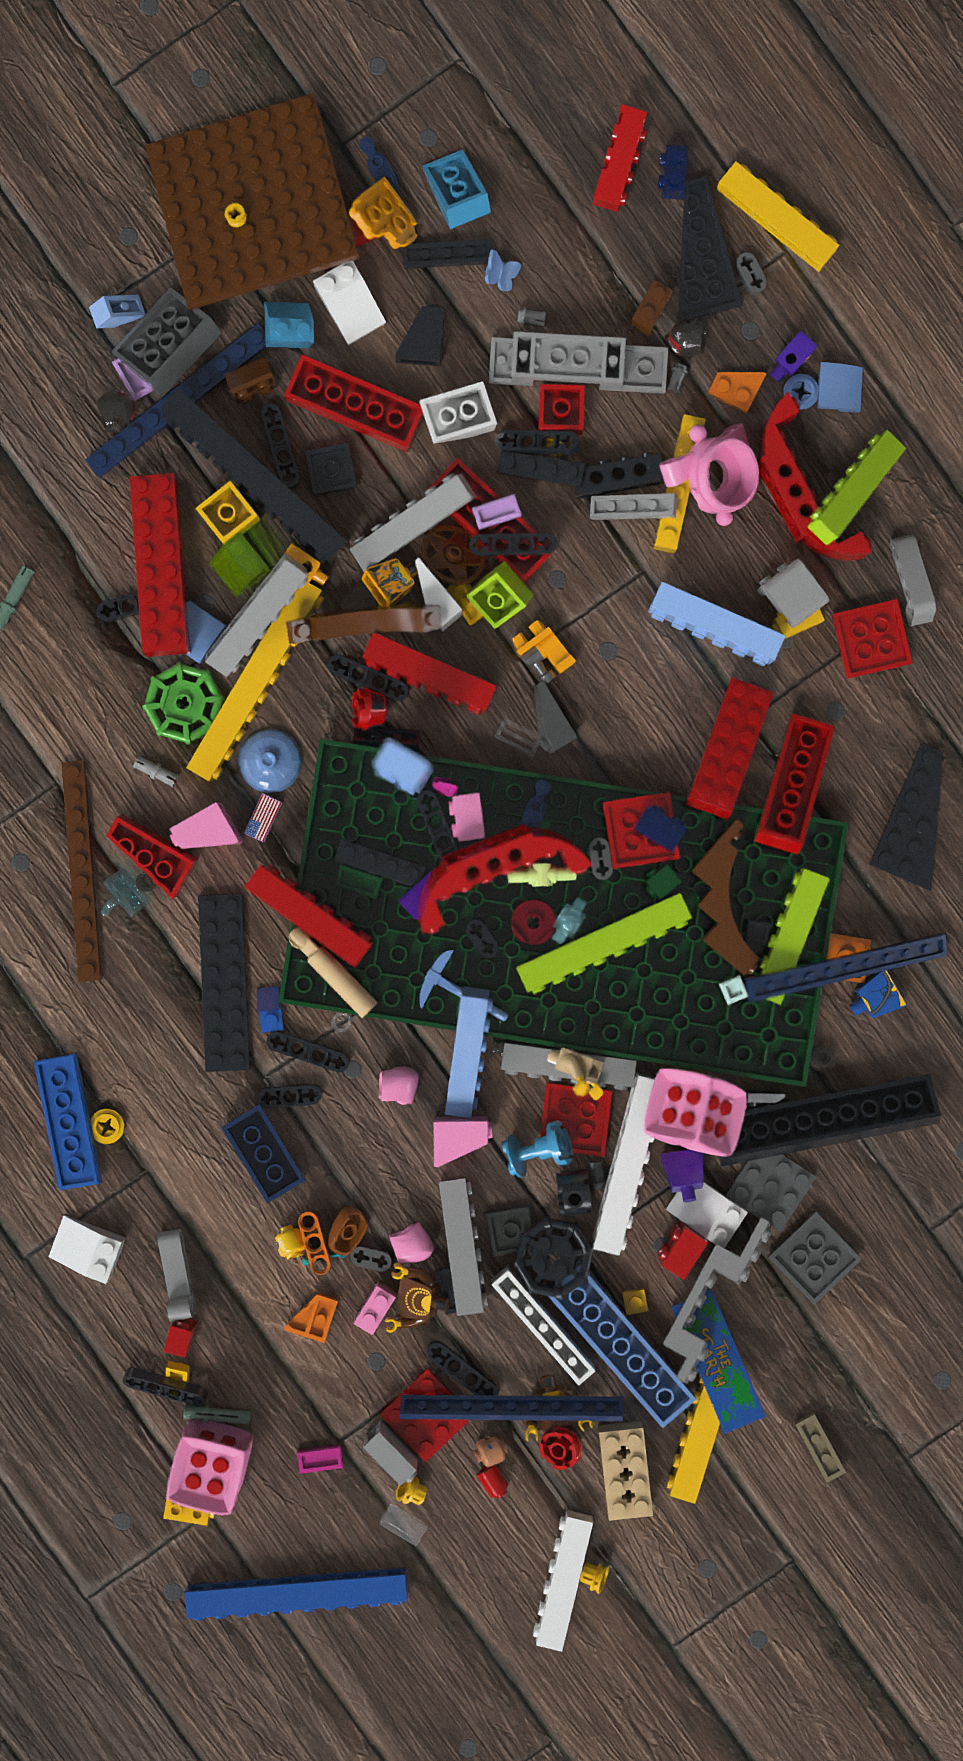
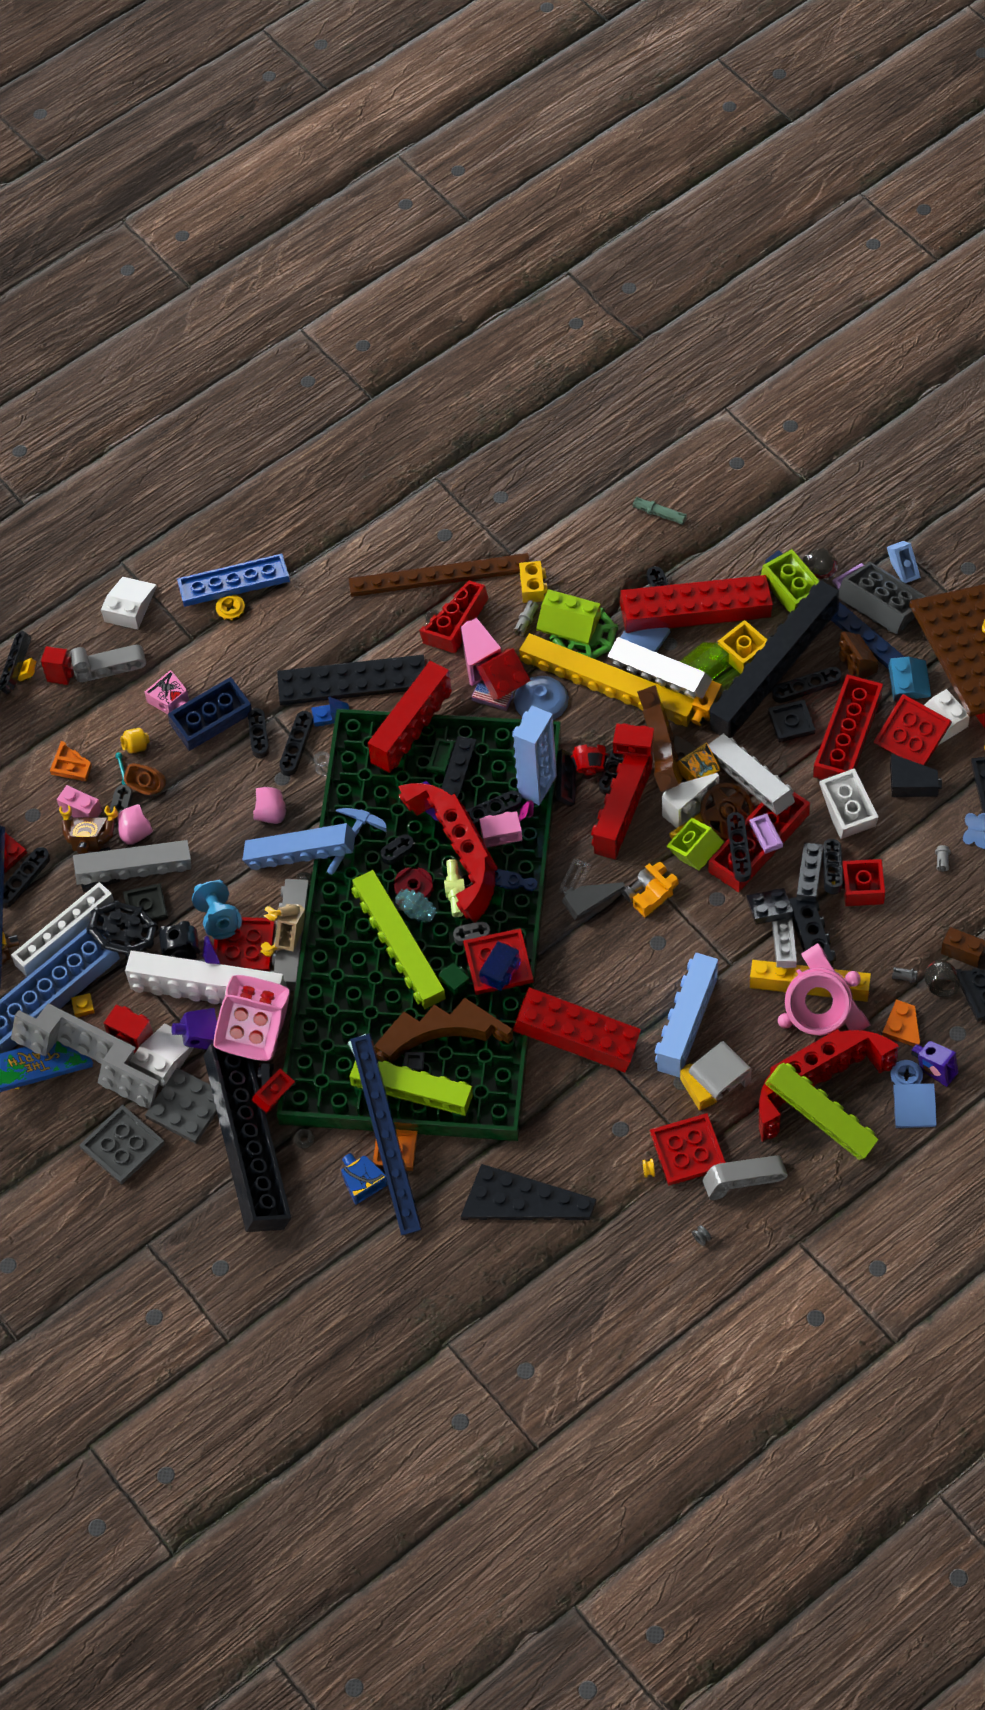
camera: 90 degrees right, 30 degrees down
clear light blue plate [101,868,149,917] -> none
tan piece [289,927,378,1018] -> none
orange beam [298,1211,332,1275] -> none
bright pink slope [434,1116,492,1167] -> none
light grey bracket [489,332,668,394] -> none
red brick [754,713,835,854] -> none
none -> bright pink torso [145,670,189,714]
none -> dark purple slope [203,936,220,964]
none -> red plate [252,1069,295,1113]
none -> red brick [476,648,531,700]
none -> yellow brick [519,561,548,603]
none -> lime slope [536,589,601,645]
none -> red brick [613,723,654,757]
none -> yellow bush [642,1159,655,1178]
none -> black plate [746,888,794,925]
none -> lime slope [761,549,819,612]
none -> red plate [874,694,952,766]

